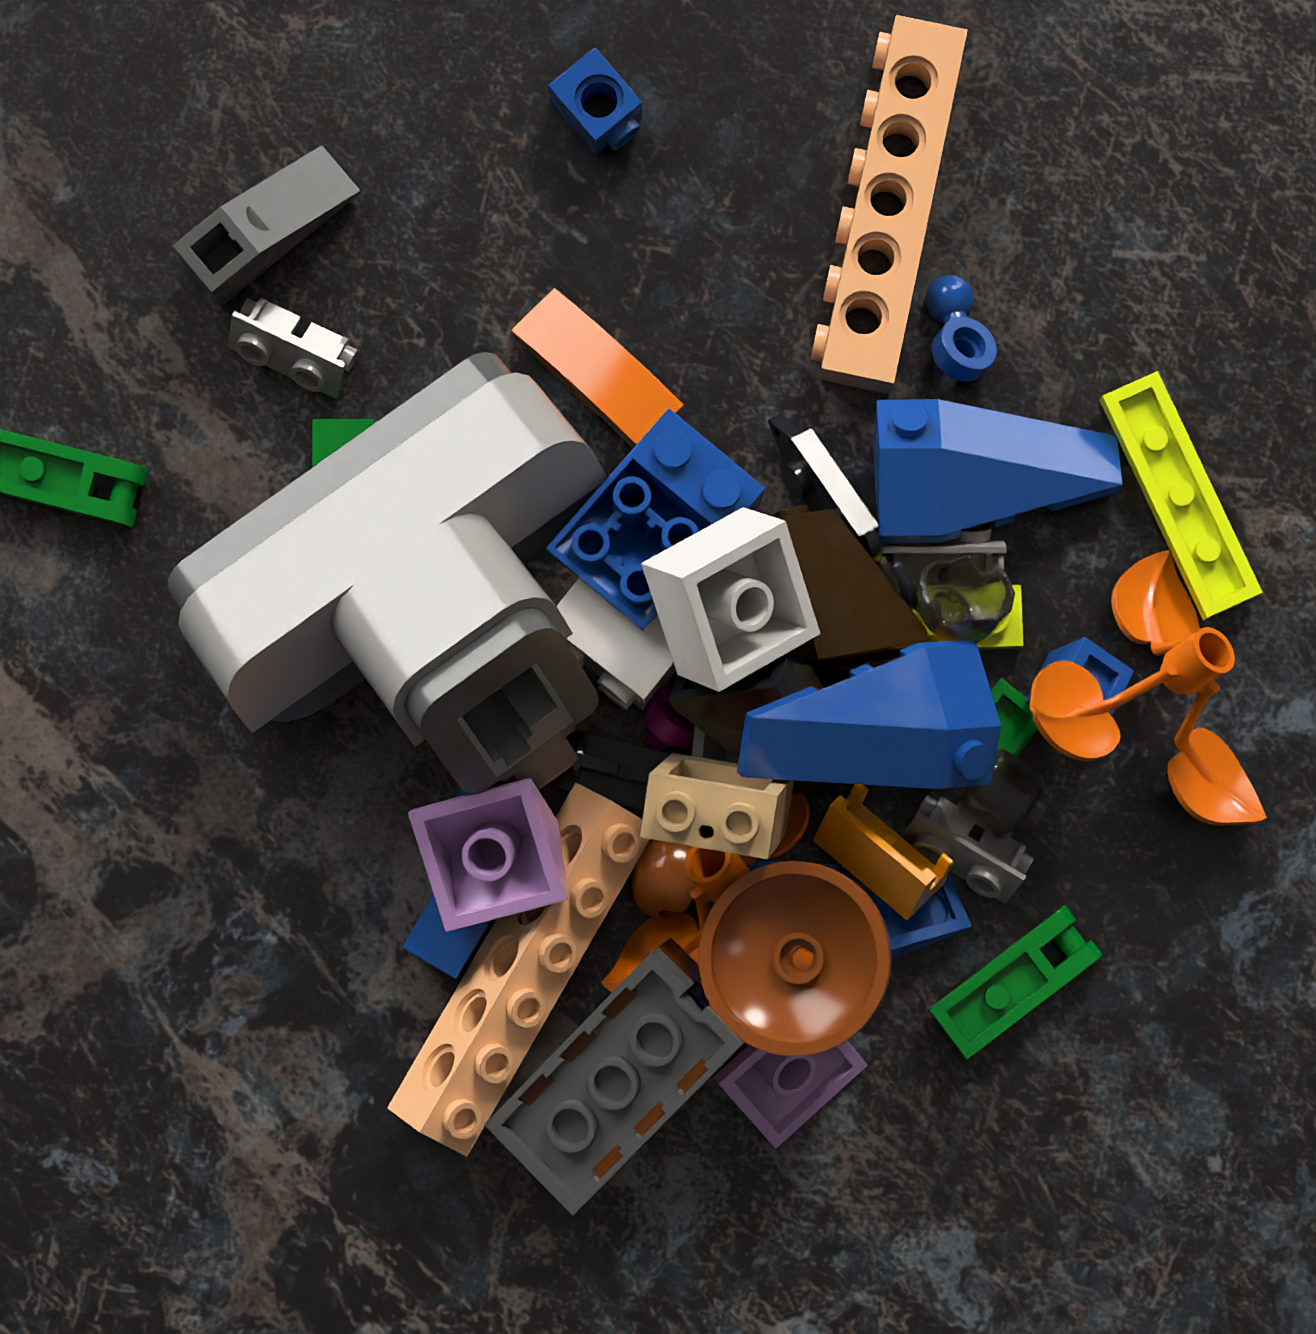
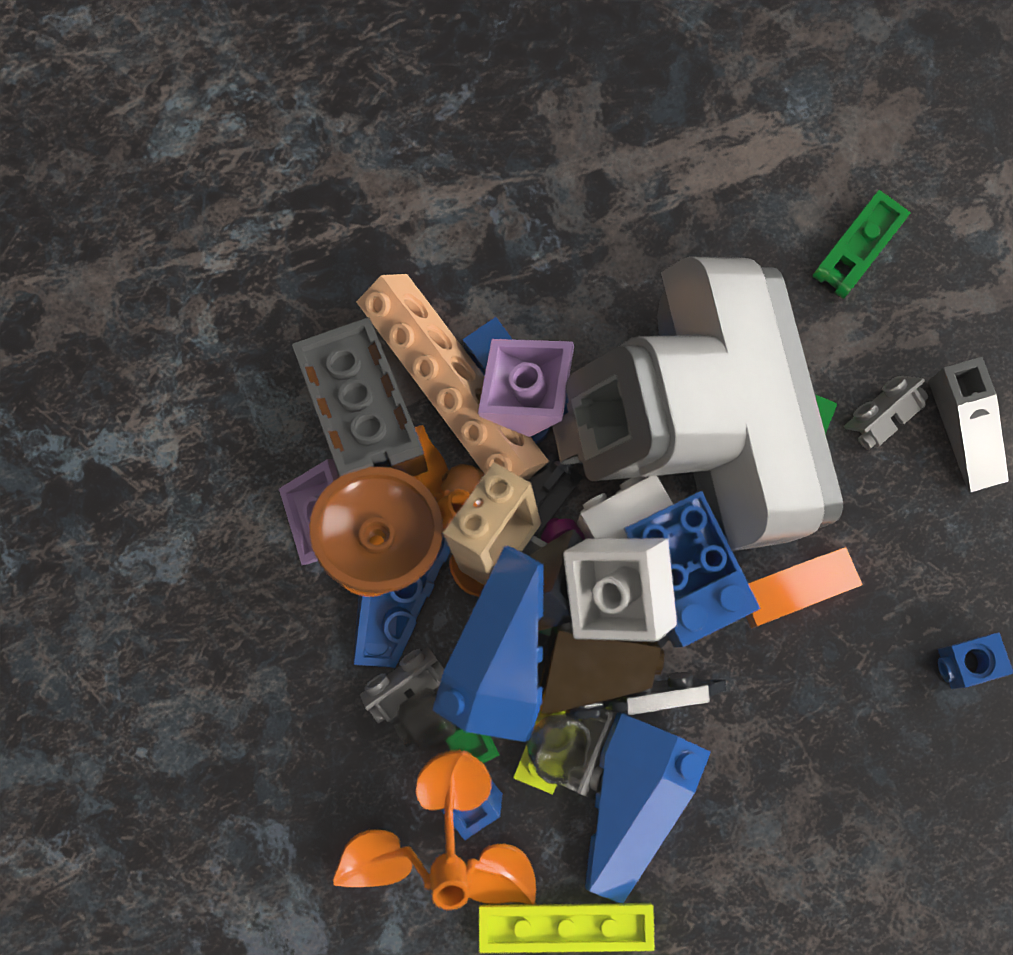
camera: 115 degrees right, 5 degrees down
light nougat brick [810,15,968,395] -> none
light orange hinge [813,784,954,920] -> none
blue plate [925,275,997,382] -> none
green plate [927,905,1103,1060] -> none

